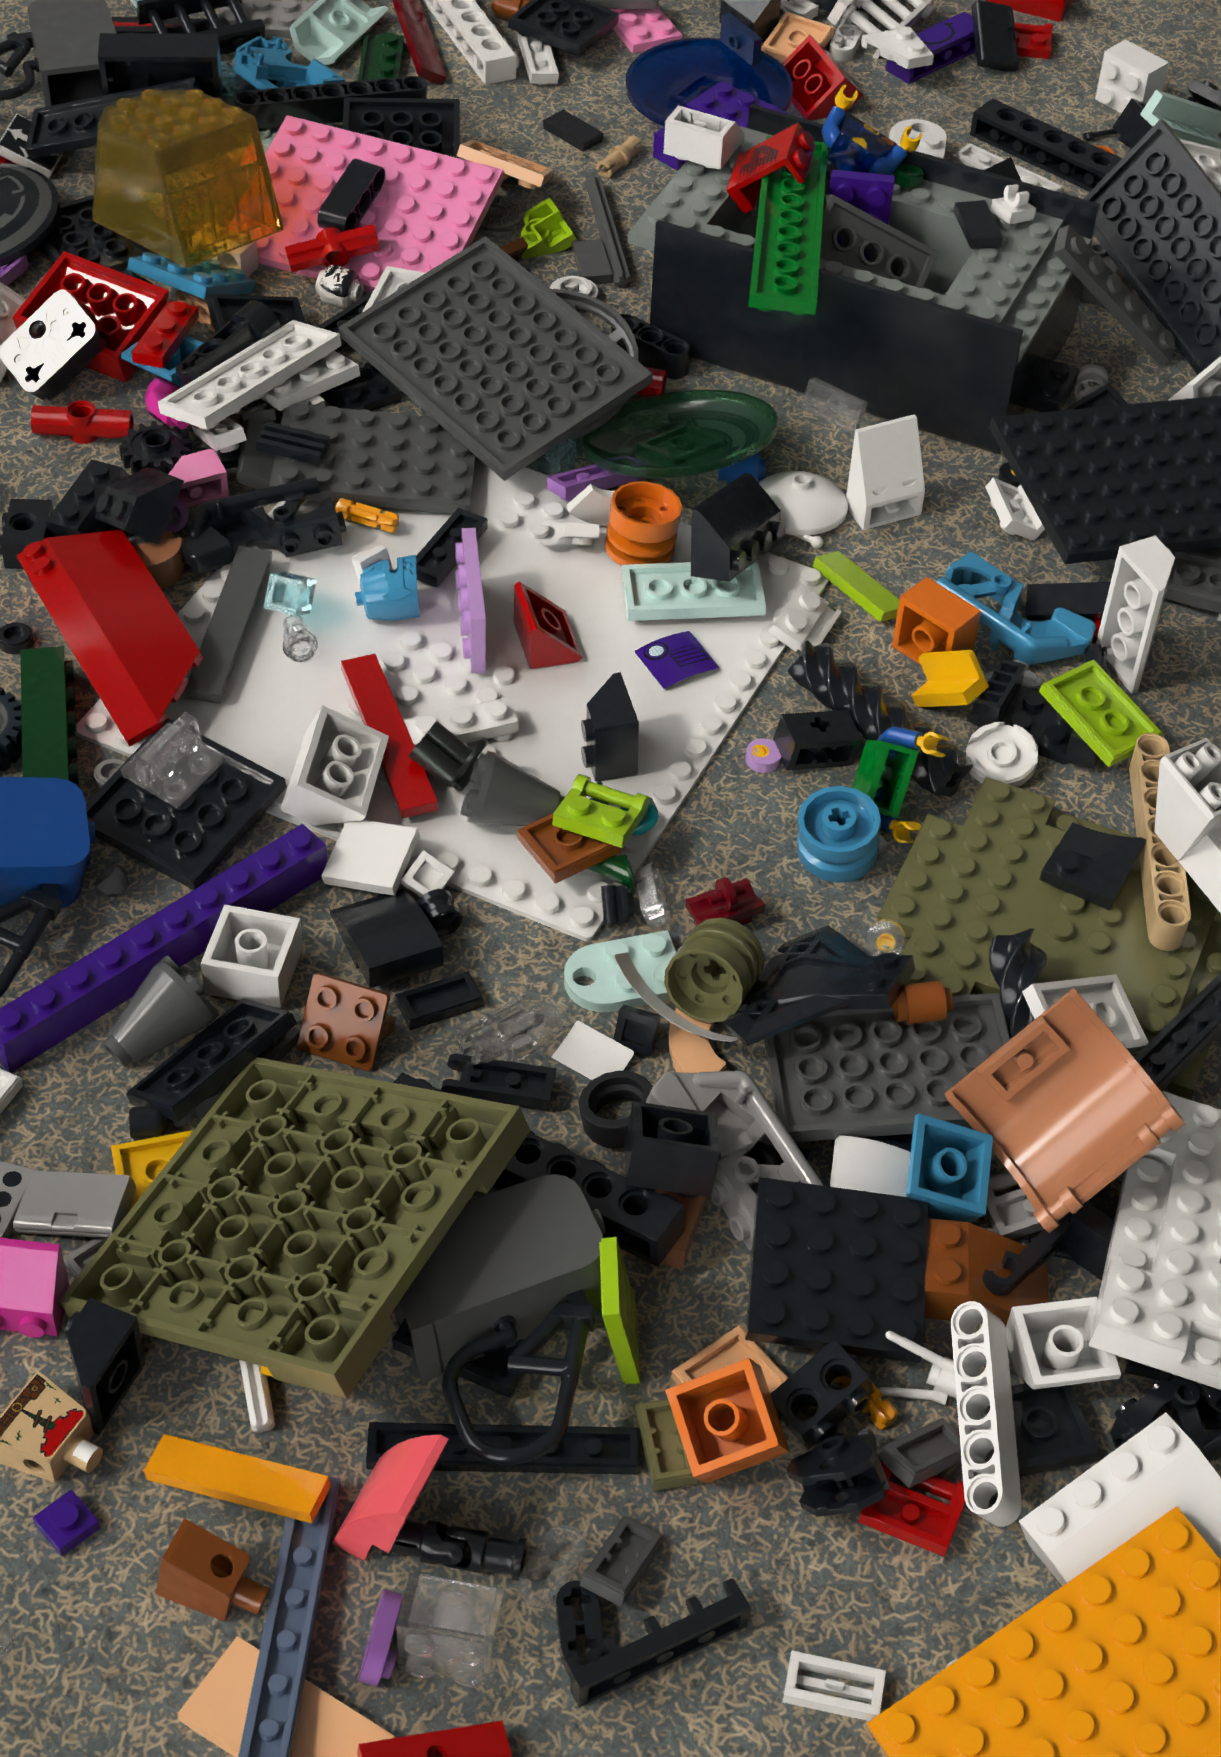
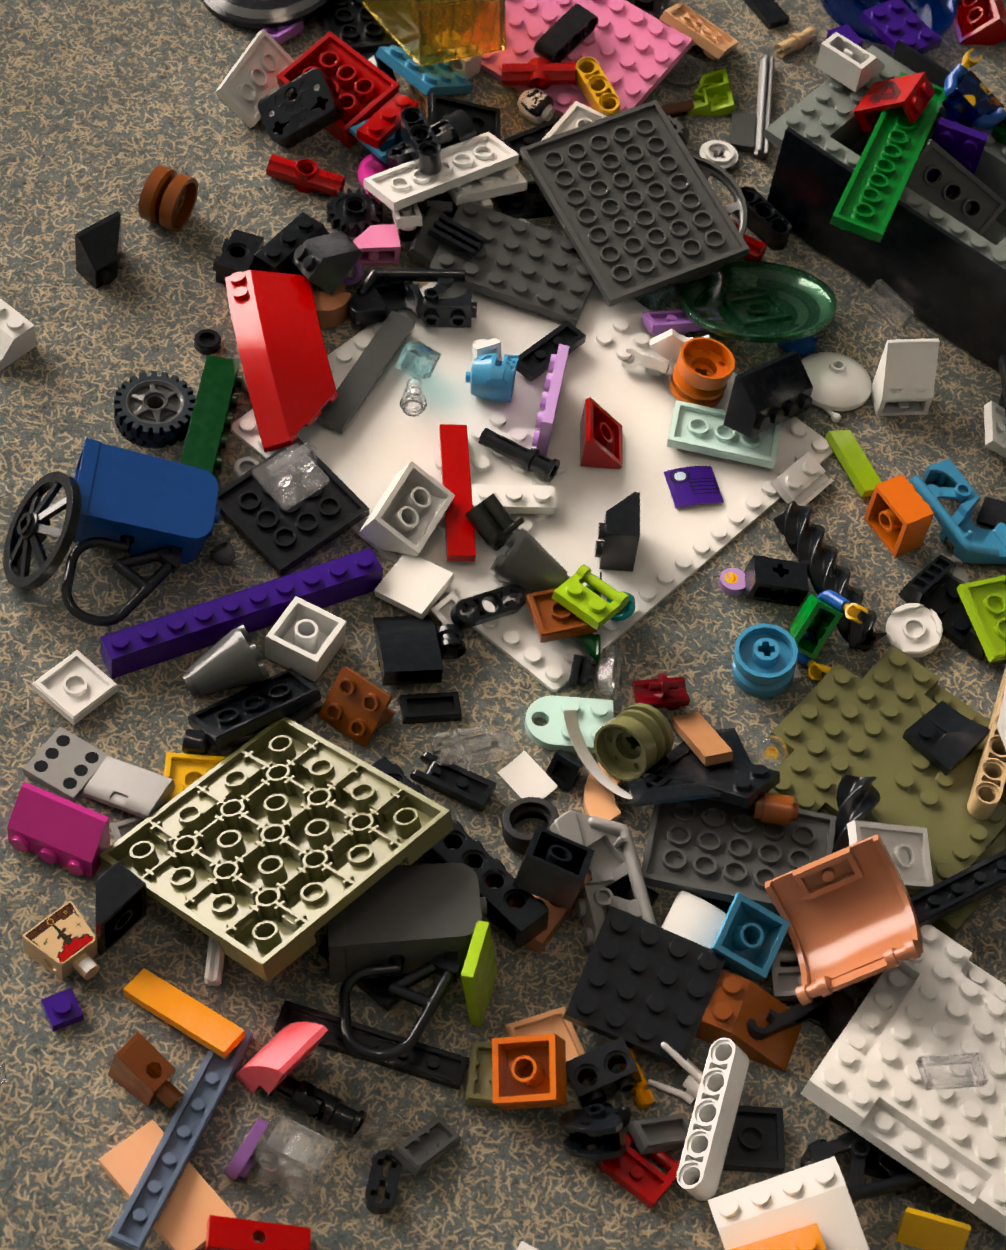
camera: 10 degrees right, 5 degrees up
light orange axle [335,498,399,533] -> none
black hinge [562,1578,750,1707] -> none
yellow panel [911,650,989,707] -> none
white slope [1006,1297,1121,1390] -> none
none -> black beam [400,107,441,176]
none -> black beam [450,584,526,629]
none -> black pin [478,428,560,482]
none -> yellow beam [576,56,620,116]
none -> medium nougat tile [671,711,733,766]

